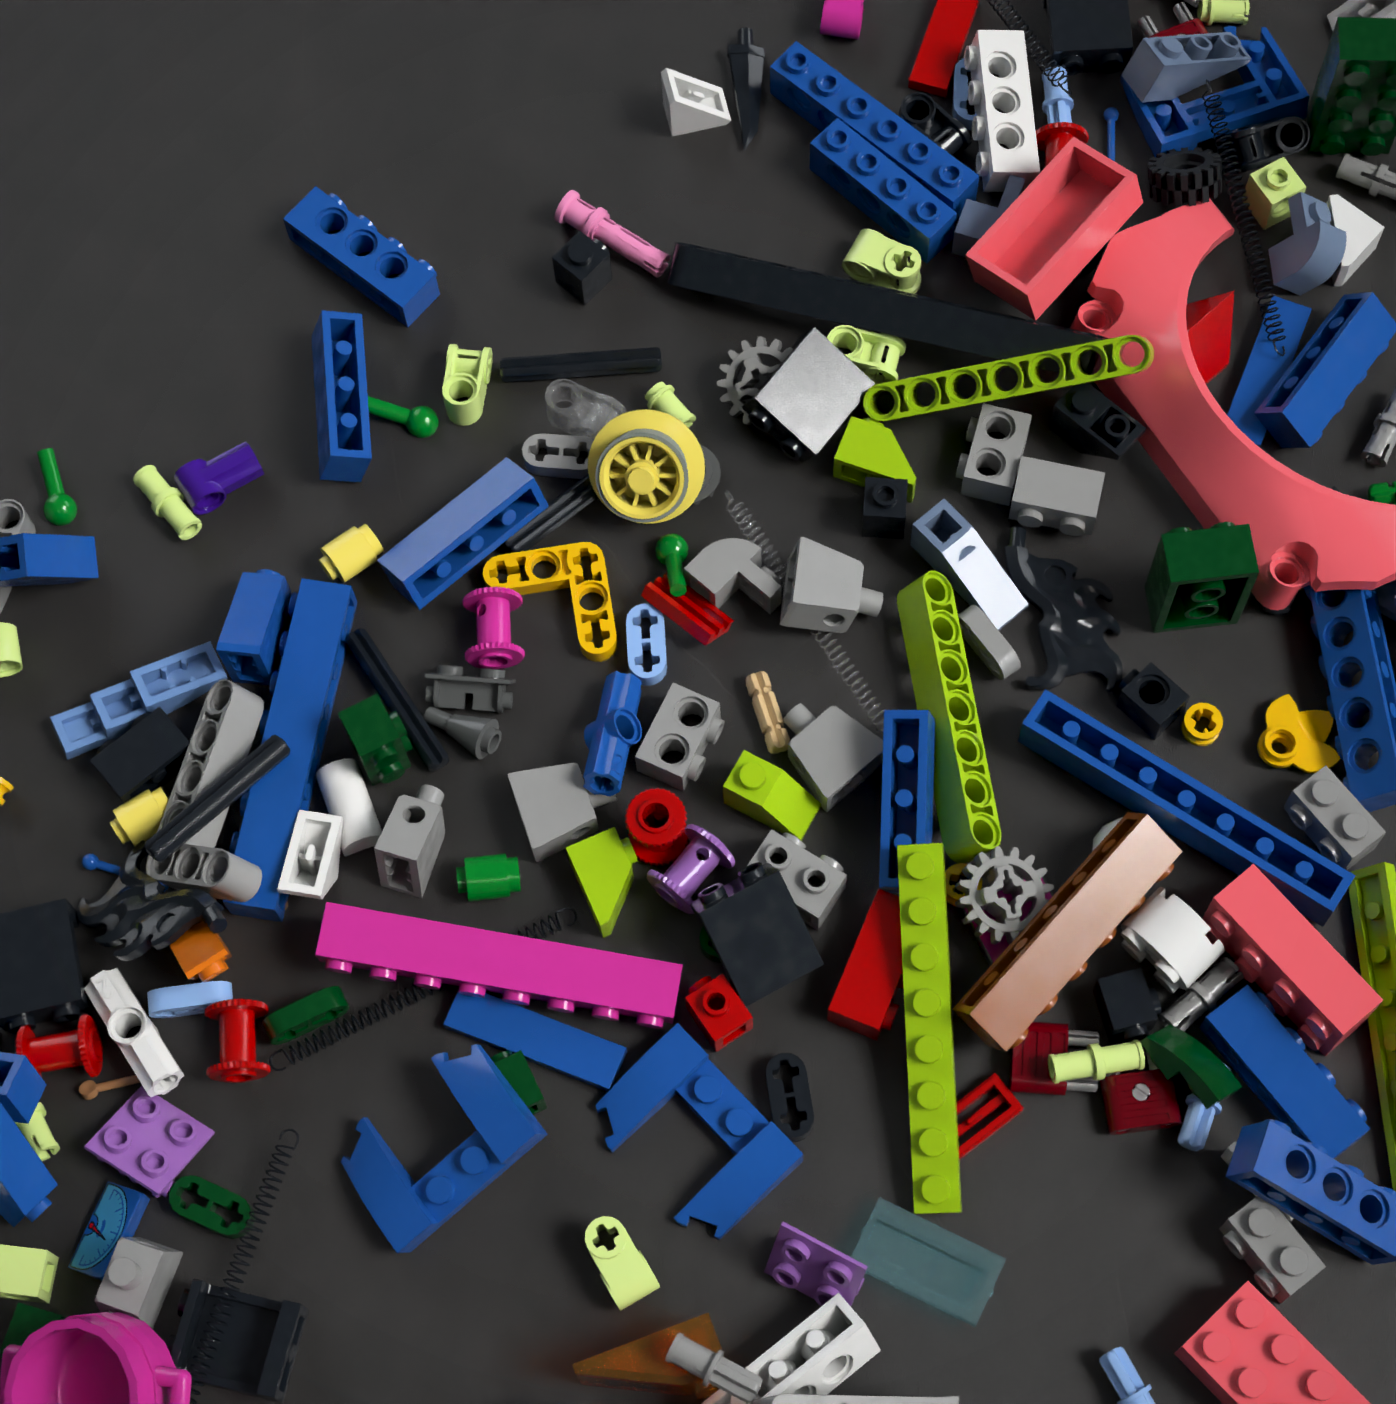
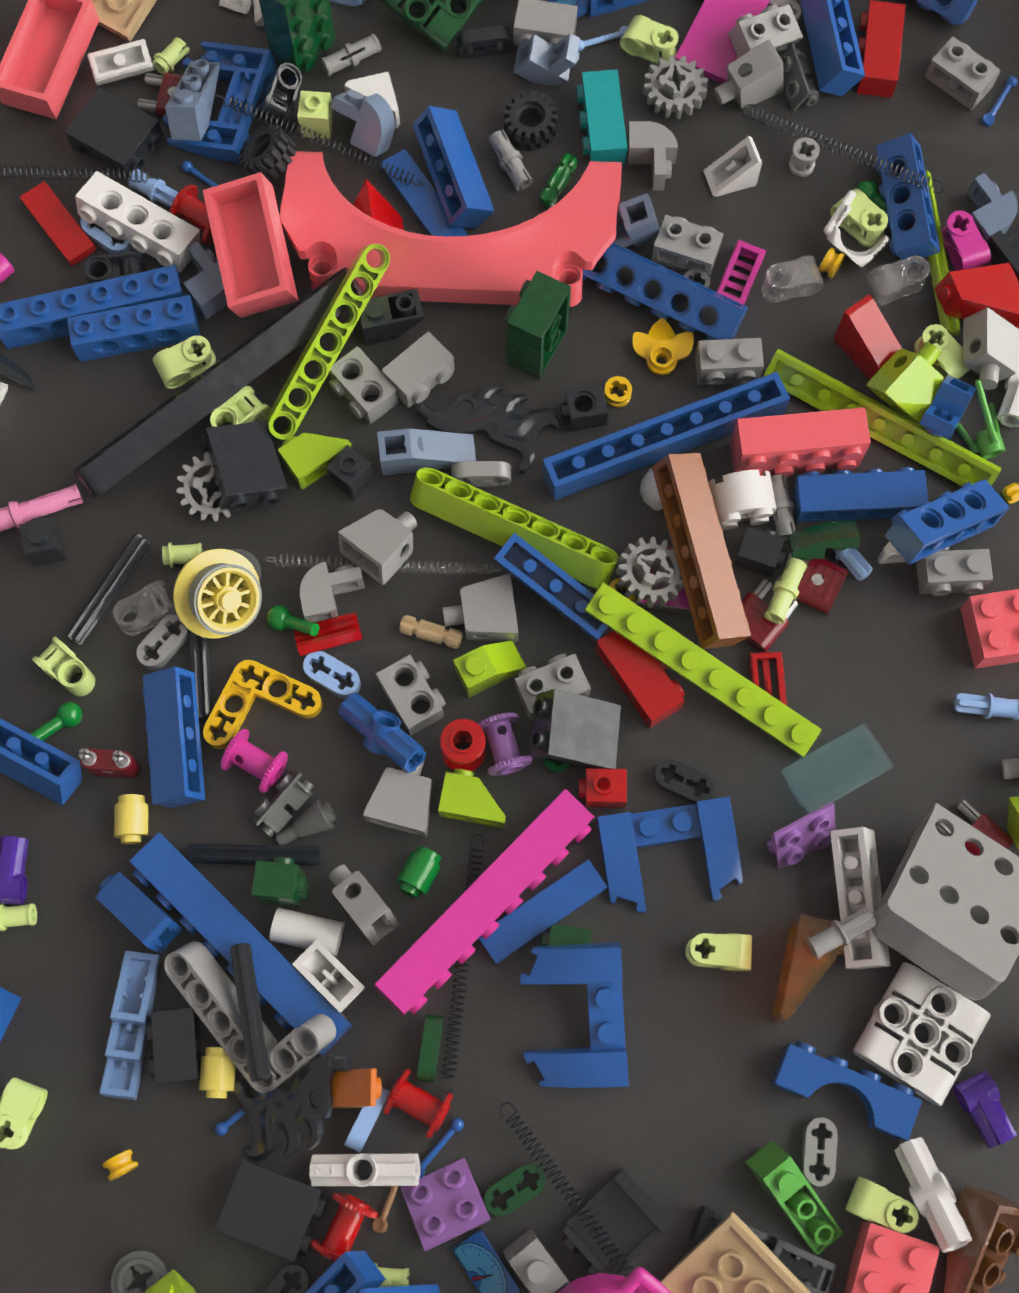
camera: 60 degrees left, 5 degrees up
none -> dark red piece [78,748,141,779]
none -> blue hinge [419,1117,464,1178]

